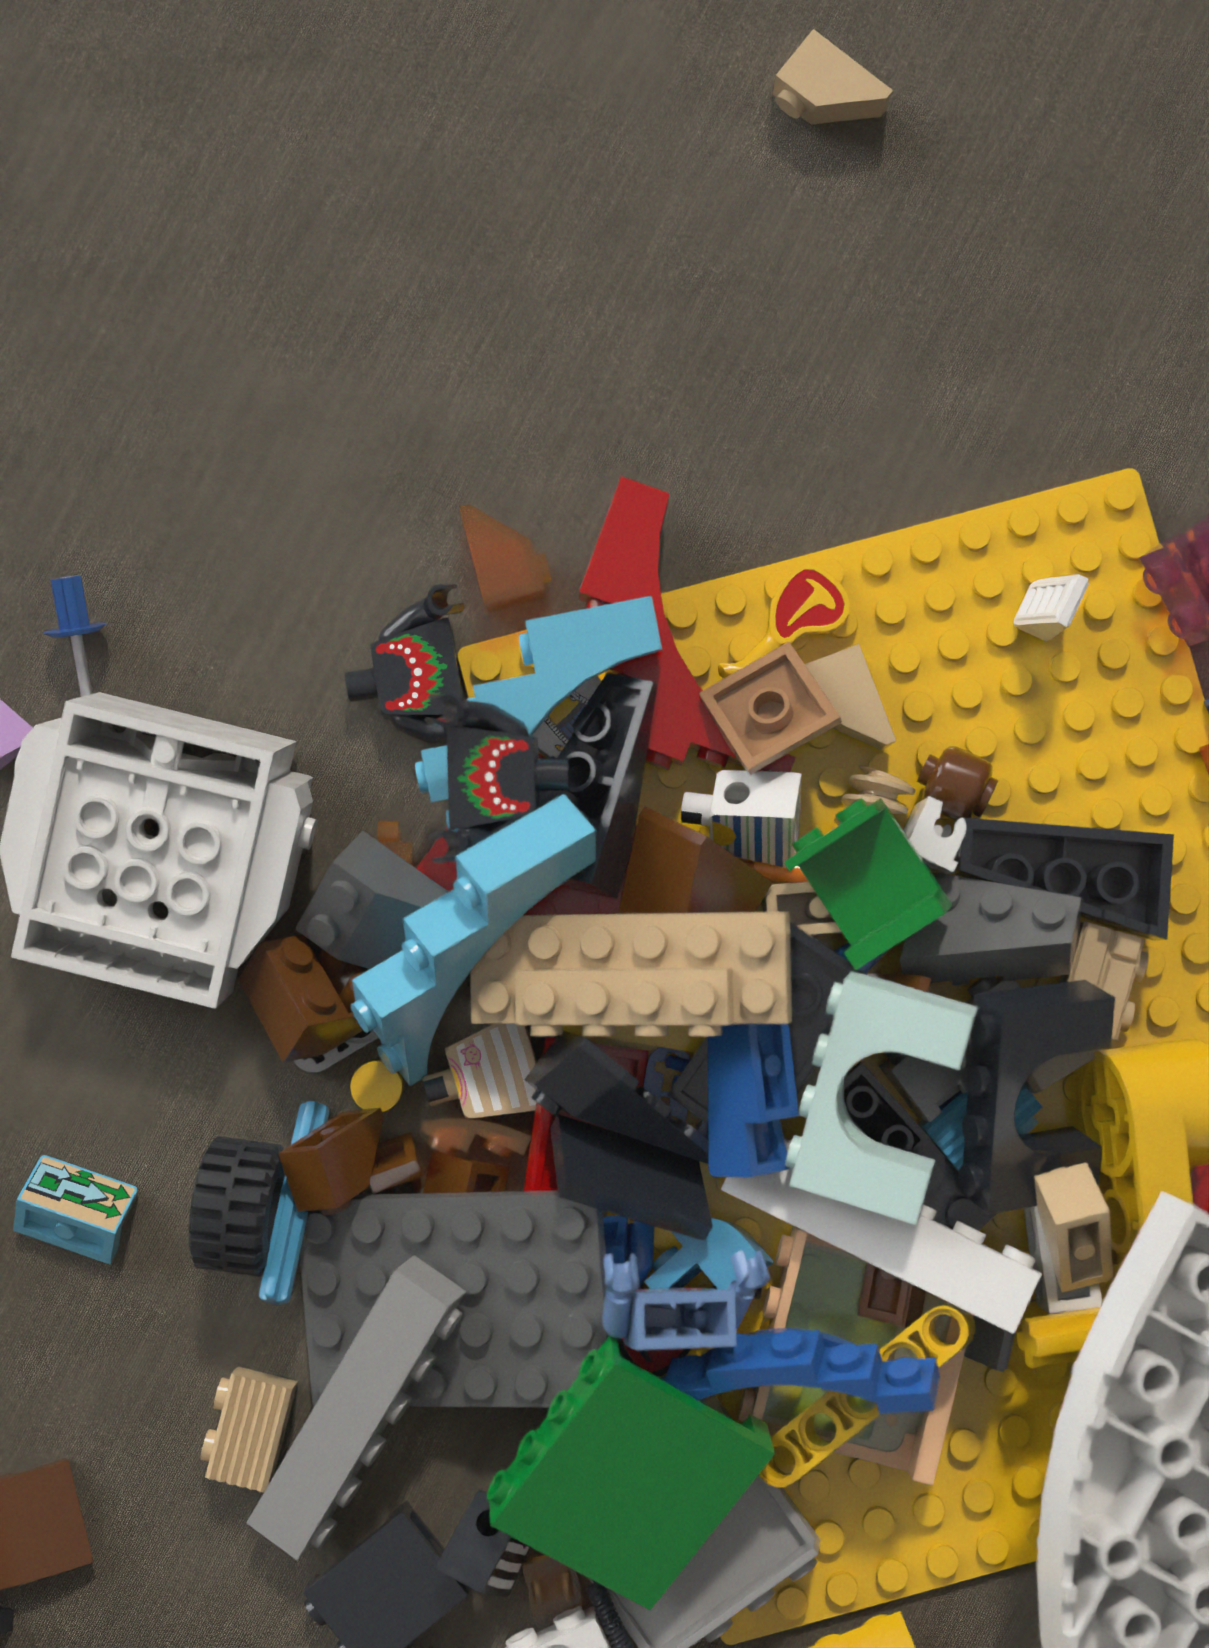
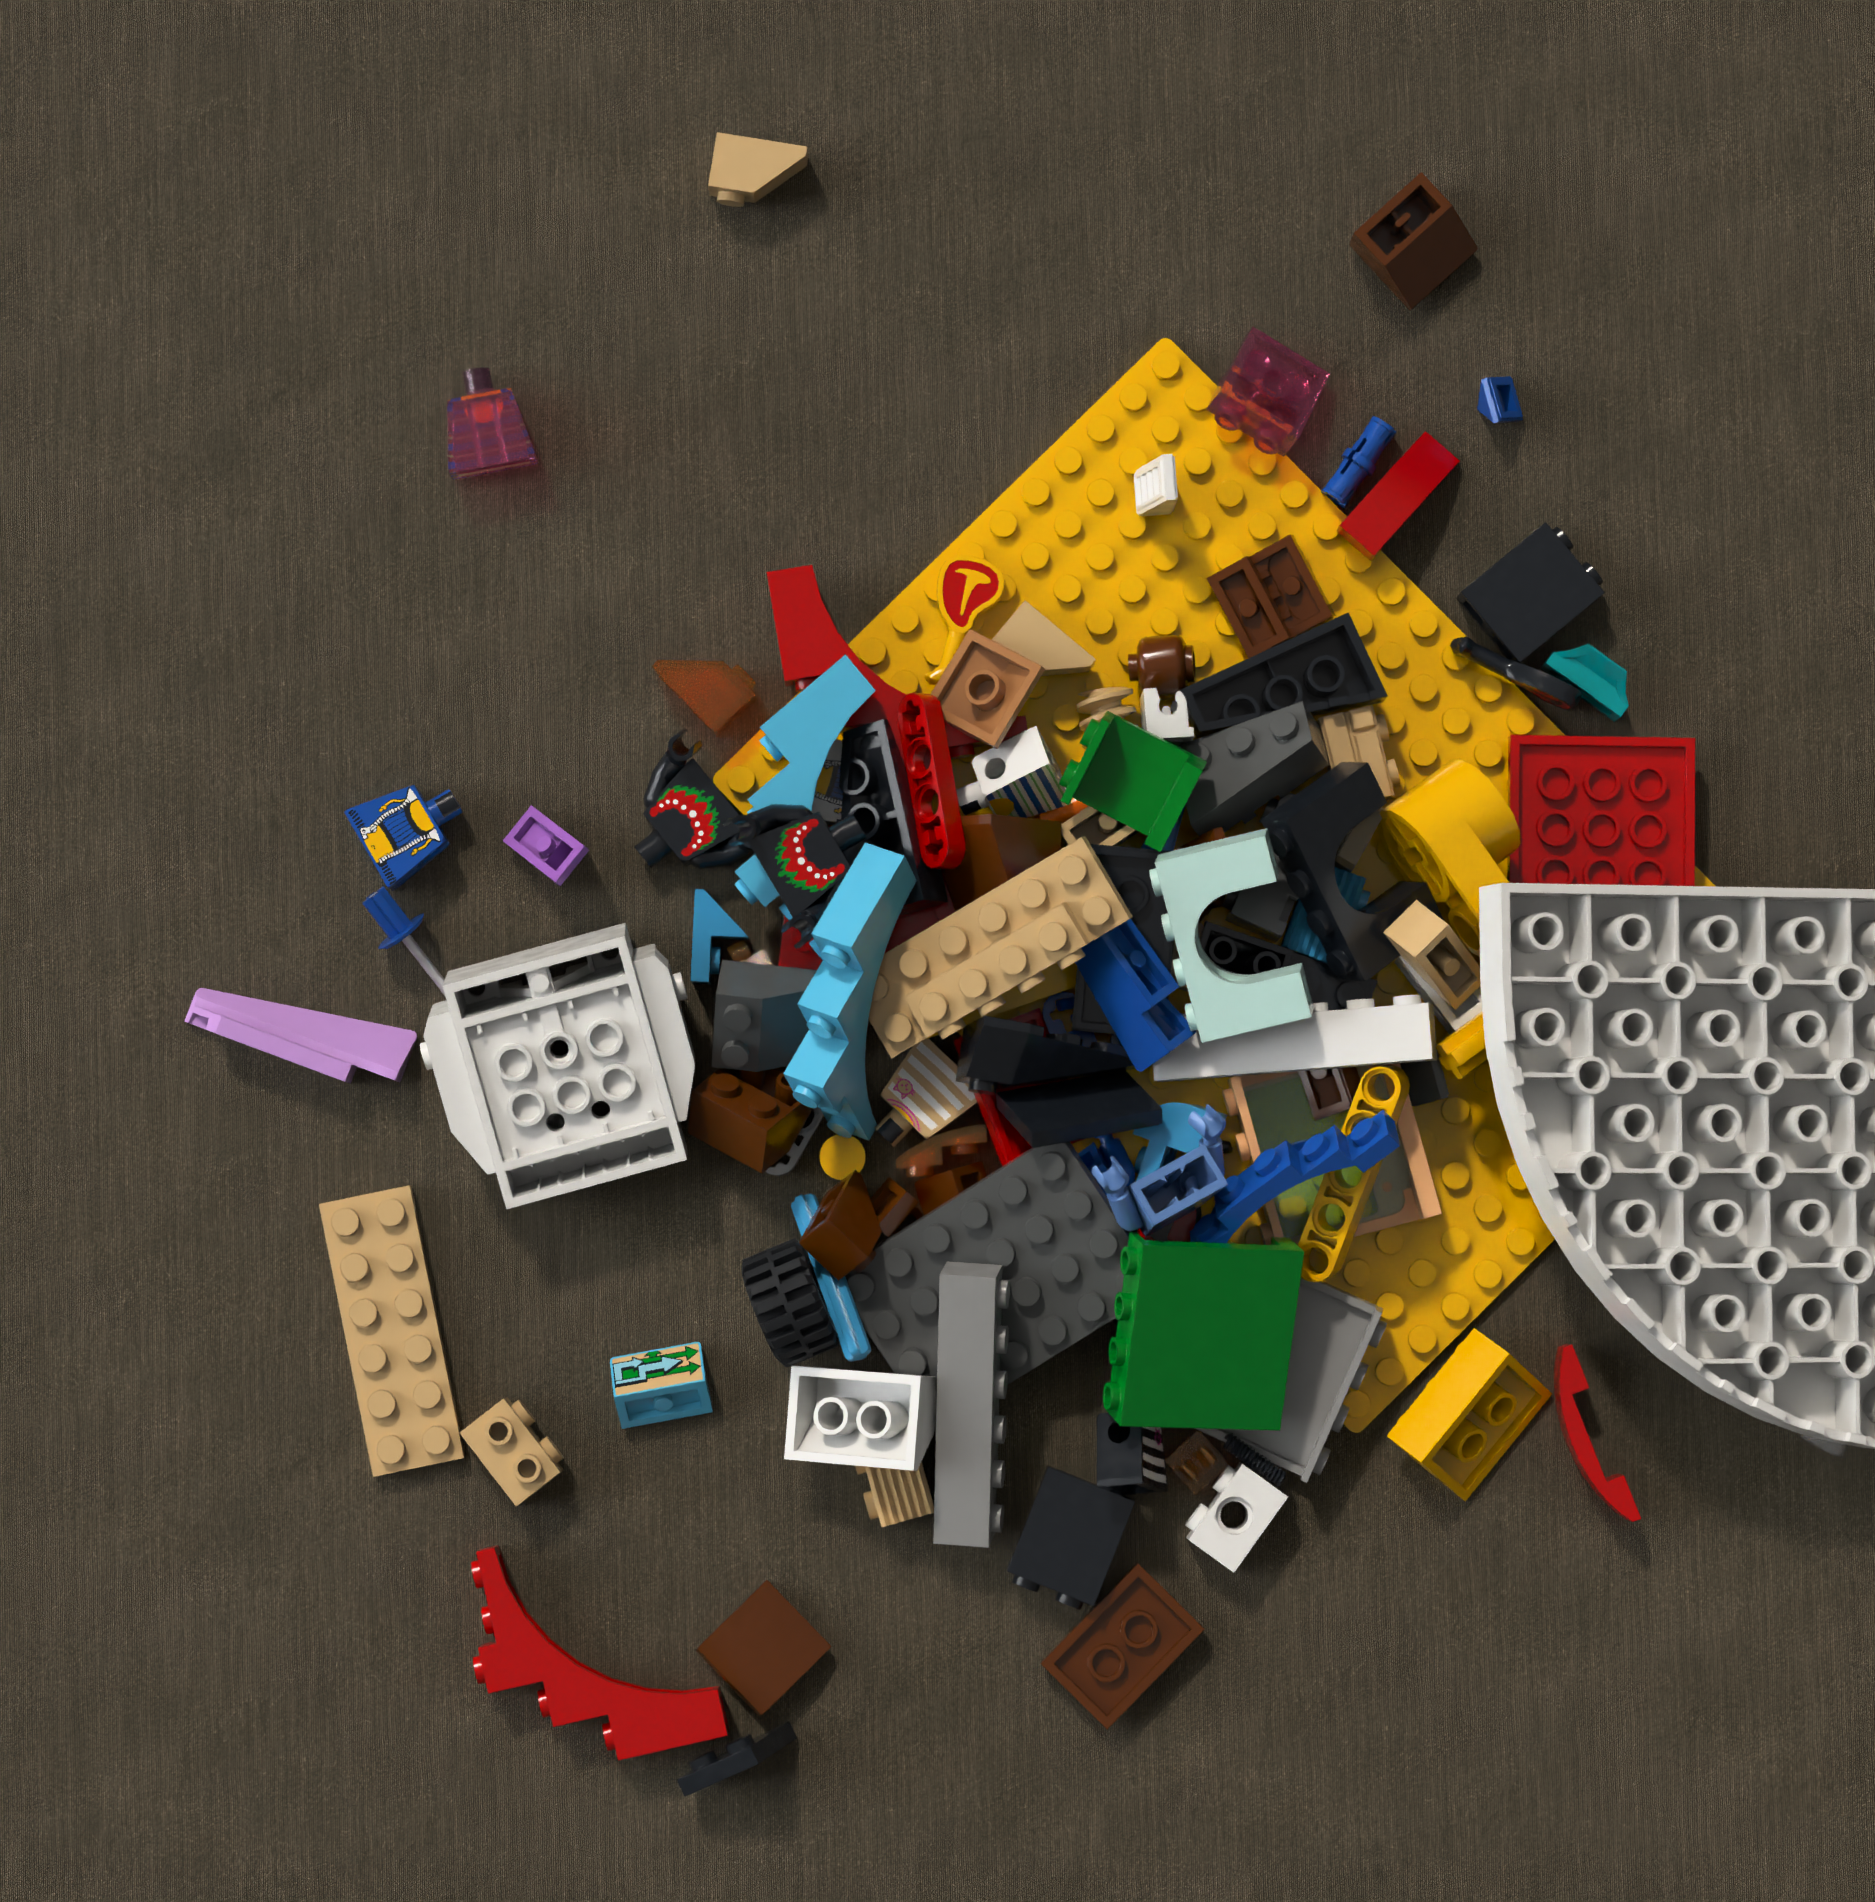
camera: 30 degrees left, 0 degrees up
none -> torso [344,785,463,891]
none -> clear pink torso [447,367,539,481]
none -> medium lavender slope [503,805,589,886]
none -> dark azure slope [690,889,750,985]
none -> white slope [784,1366,937,1471]
none -> red beam [898,693,966,869]
none -> reddish brown slope [1207,534,1336,658]

